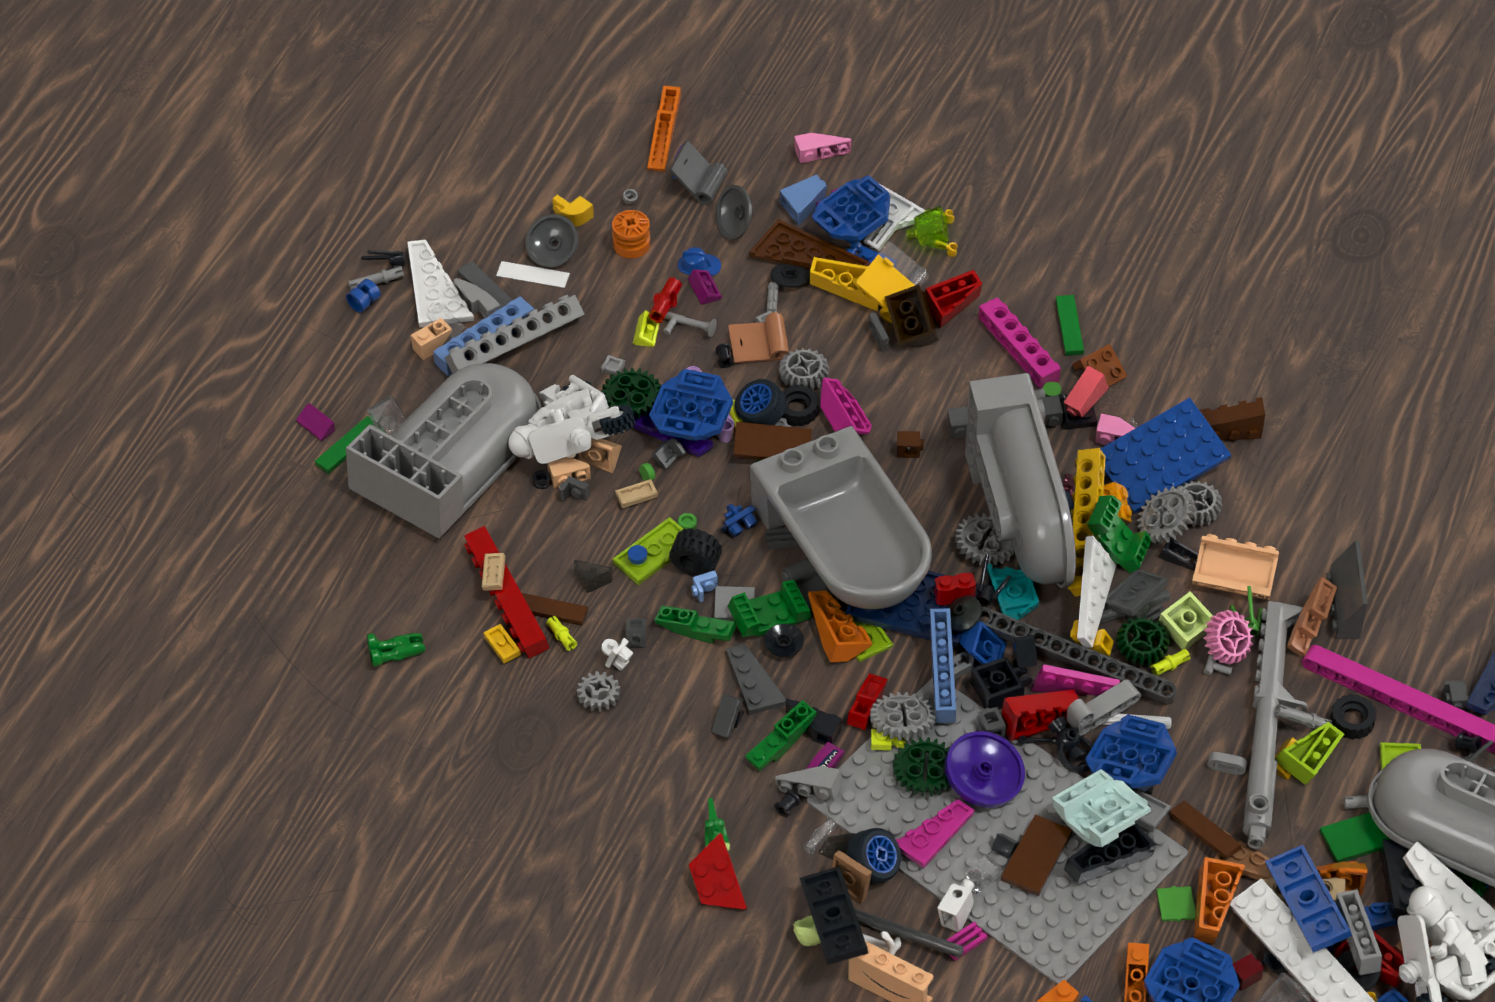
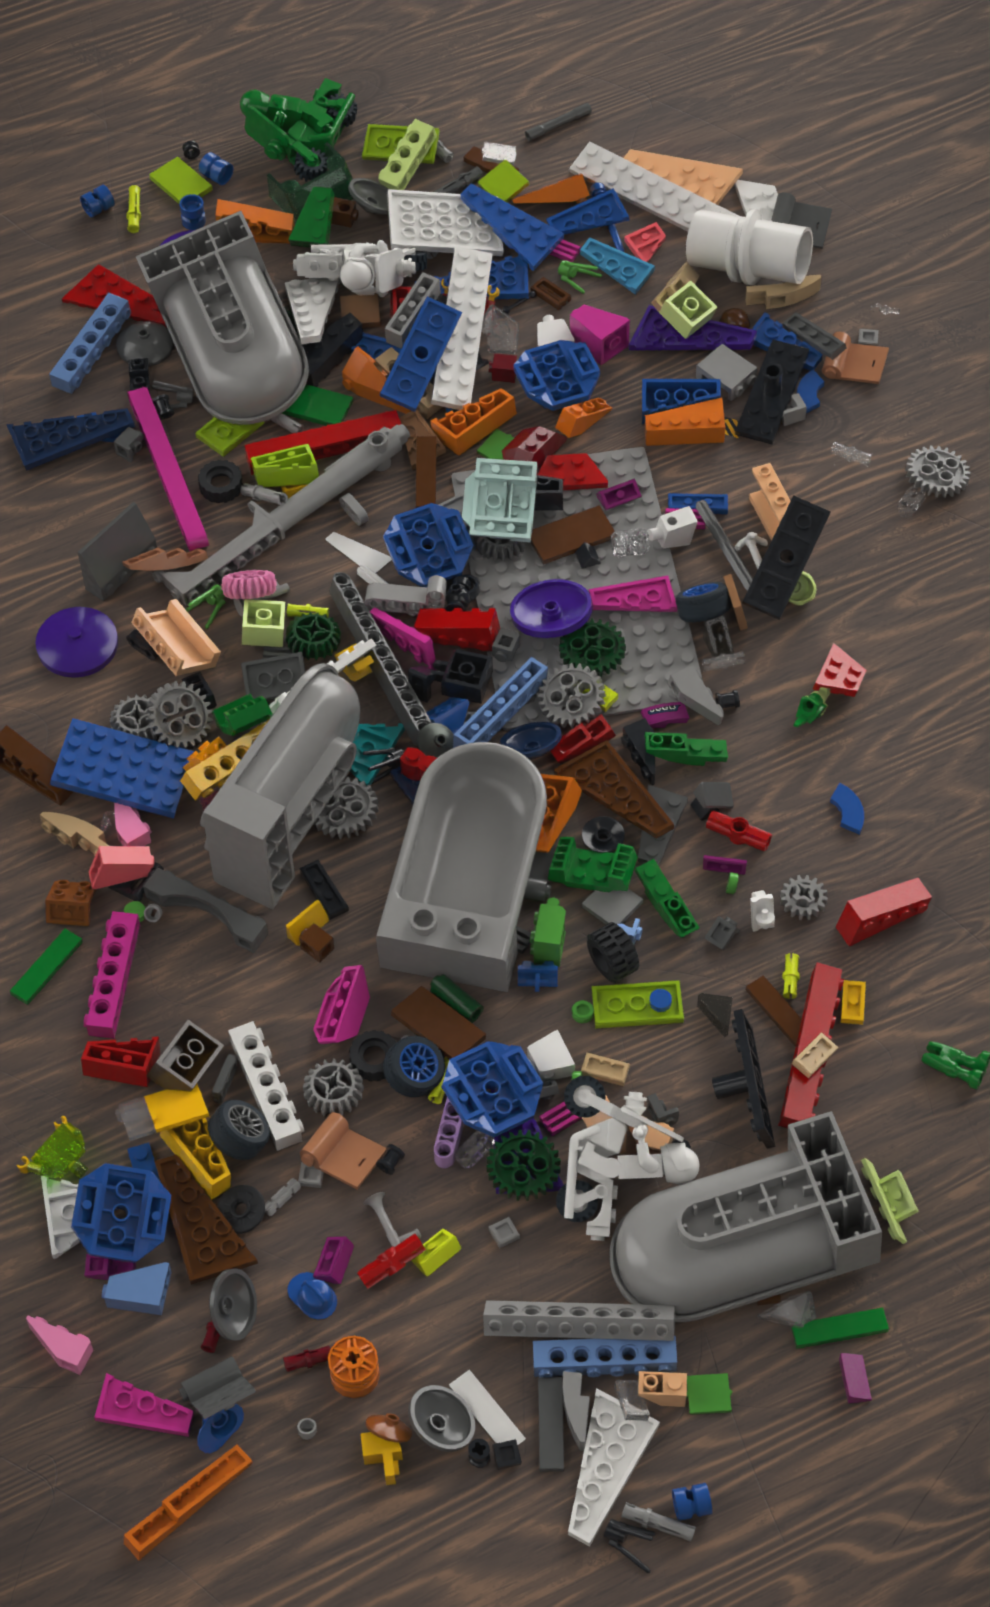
camera: 140 degrees left, 5 degrees up
none -> dark purple dish [36,607,118,678]
none -> tan slope [40,812,109,856]
none -> dark pink wing [94,1373,194,1437]
none -> black wheel [208,1100,270,1160]
none -> white brick [228,1021,304,1151]
none -> red brick [244,410,401,475]
none -> dark red pin [283,1345,330,1372]
none -> yellow slope [286,900,329,946]
none -> black tile [299,859,349,920]
none -> white sticker [326,532,392,573]
none -> dark orange dish [365,1413,412,1443]
none -> black bush [468,1439,490,1468]
none -> black plate [492,1439,522,1470]
none -> dark blue dish [499,722,562,760]
none -> dark red wedge [502,426,567,470]
none -> white torso [527,1030,575,1081]
none -> bright green hinge [530,897,566,967]
none -> red wing [537,453,608,490]
none -> dark pink tile [539,1101,582,1136]
none -> reddish brown wing [553,740,675,839]
none -> magenta slope [596,478,642,511]
none -> blue tile [668,493,728,514]
none -> bright green piece [686,1373,732,1415]
none -> magenta slope [703,855,747,875]
none -> red piece [706,810,772,852]
none -> black plate [712,1009,776,1149]
none -> bright green tile [726,872,739,895]
none -> blue tile [830,783,864,835]
none -> red wedge [836,878,932,947]
none -> yellowish green bracket [861,1158,919,1244]

